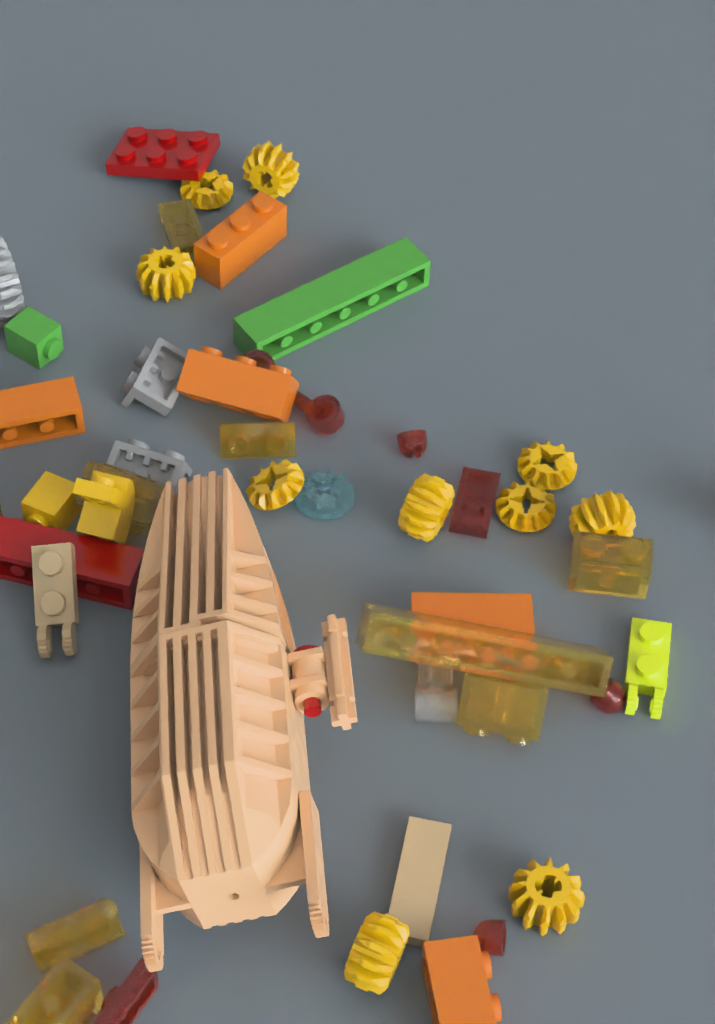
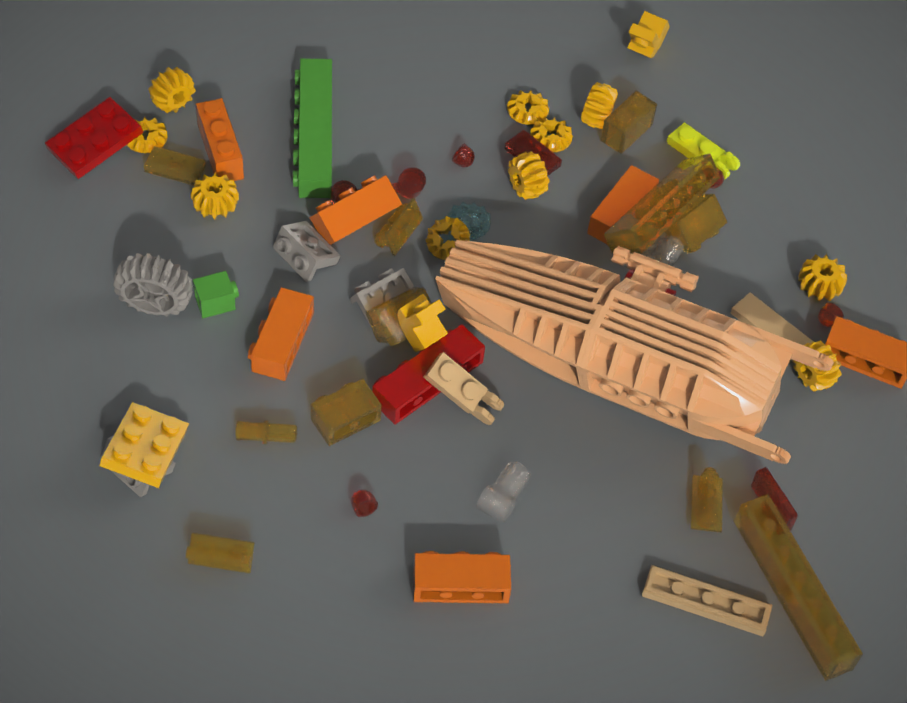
camera: 60 degrees left, 5 degrees up
yellow brick [21,471,82,531] -> none

